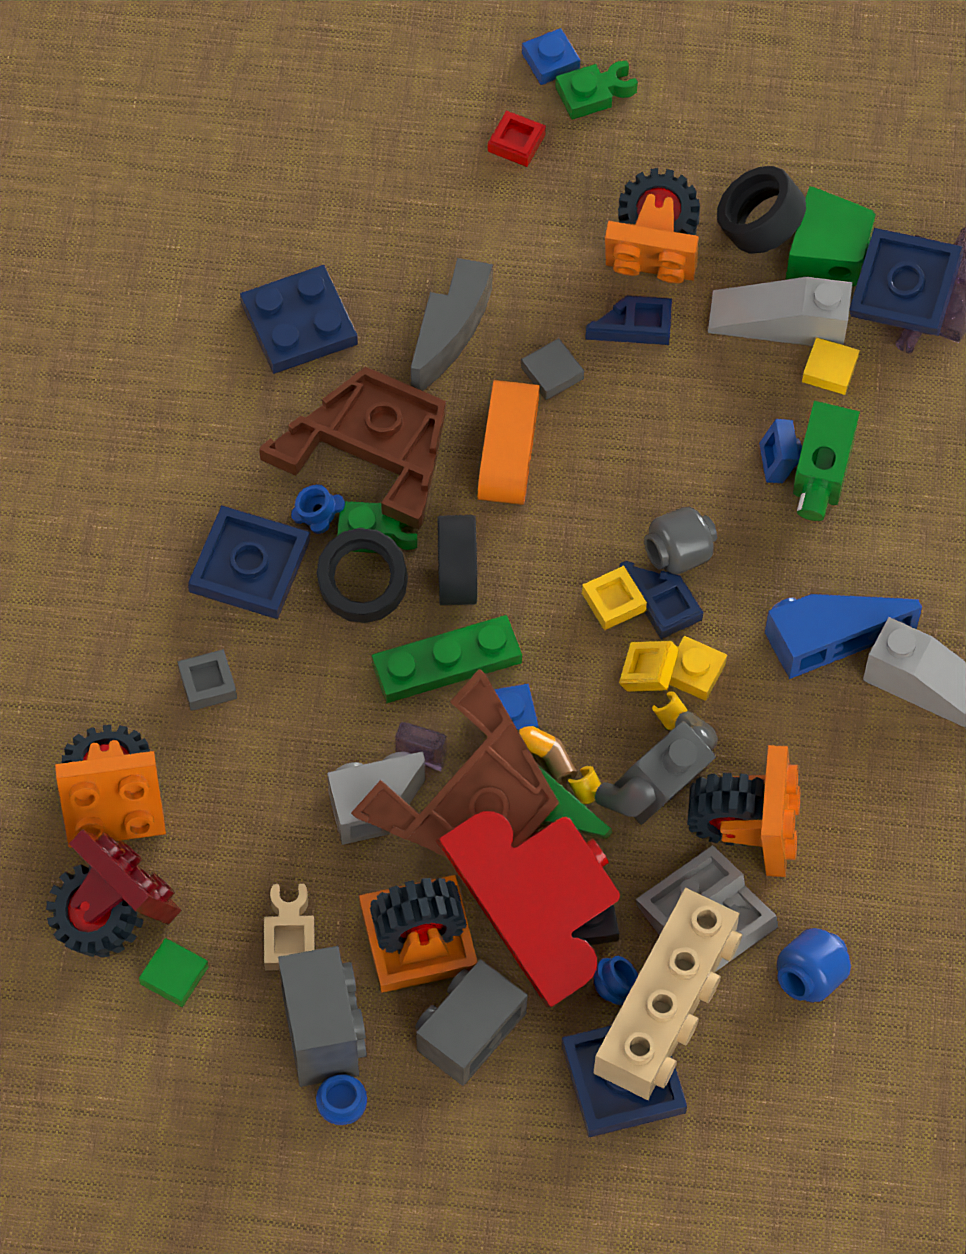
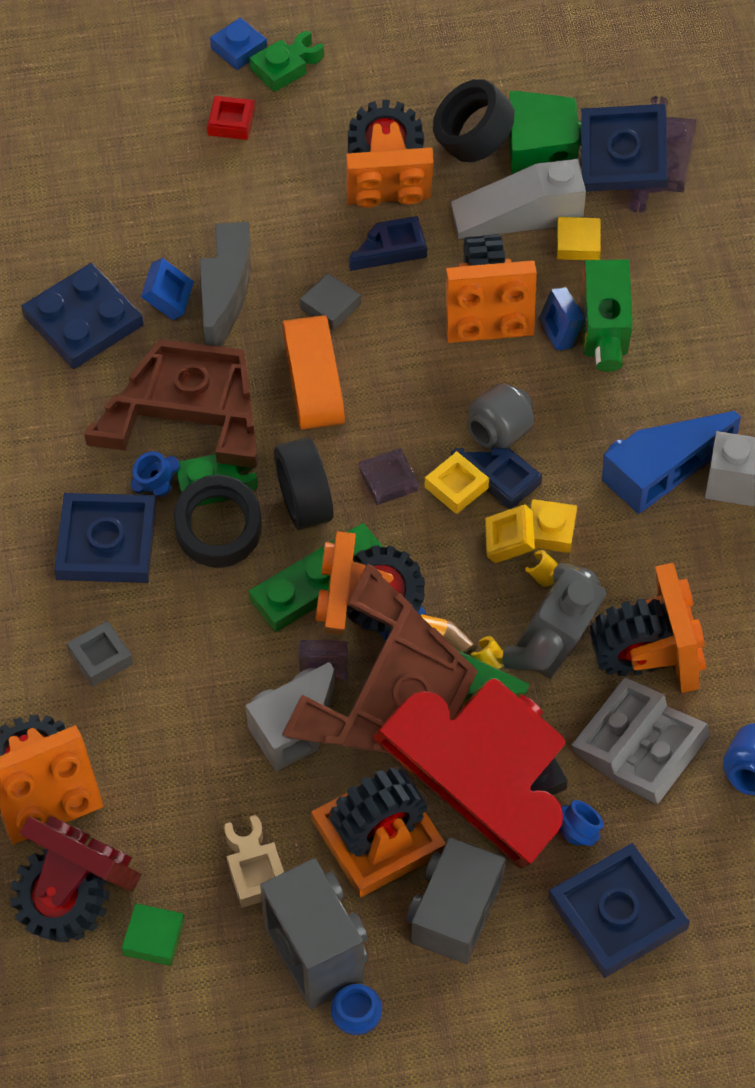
camera: 15 degrees left, 5 degrees down
tan brick [593,887,743,1100] -> none
none -> blue plate [141,258,194,320]
none -> plate [315,531,425,635]
none -> tile [359,448,418,505]
none -> orange plate [446,234,537,343]

